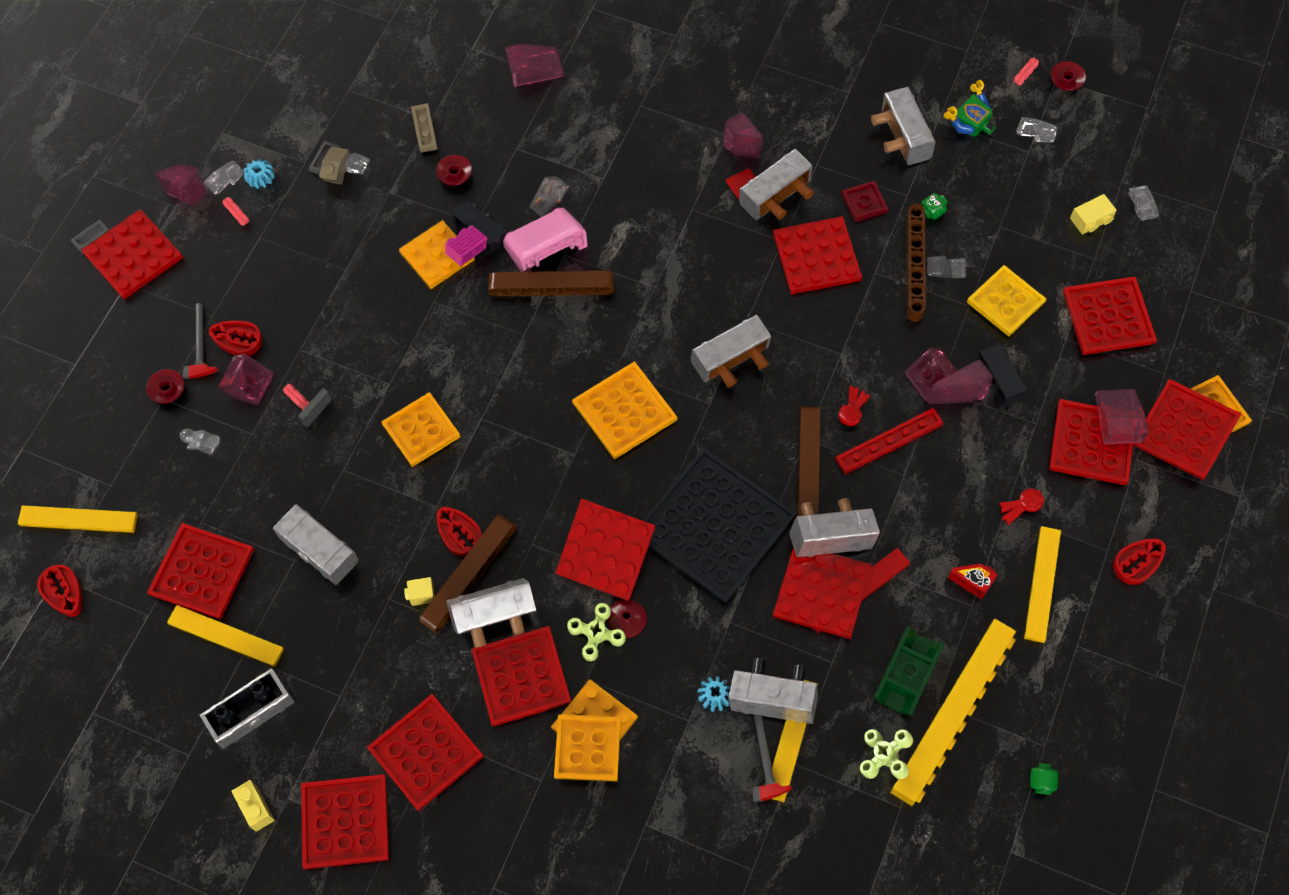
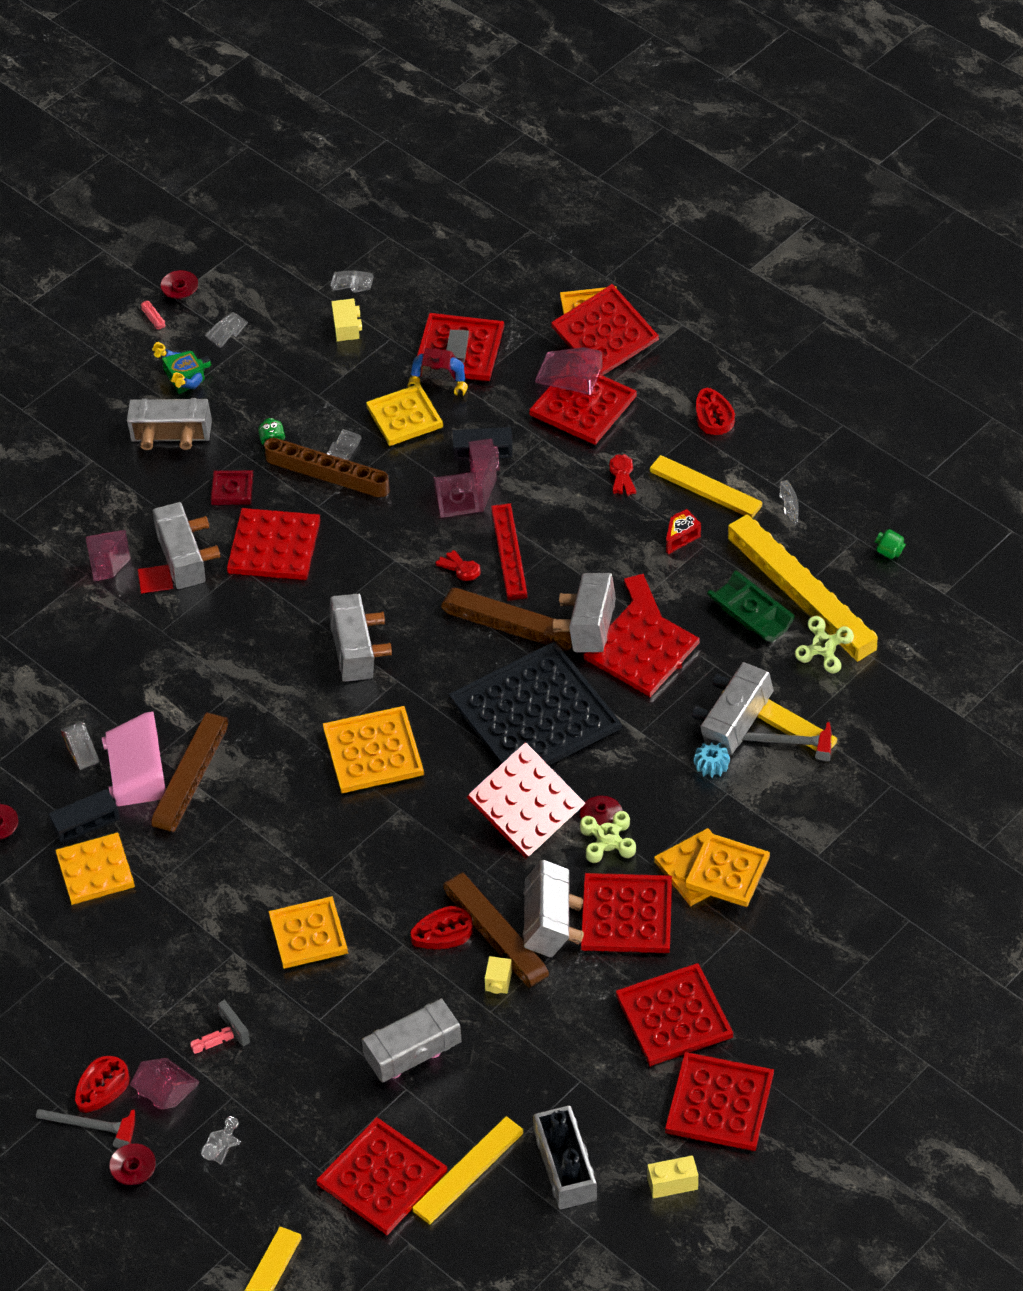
camera: 70 degrees left, 15 degrees down
dark pink brick [445,225,487,267] -> none
none -> torso [408,348,468,396]
none -> dark grey tile [447,330,469,363]
none -> clear slope [780,480,799,525]

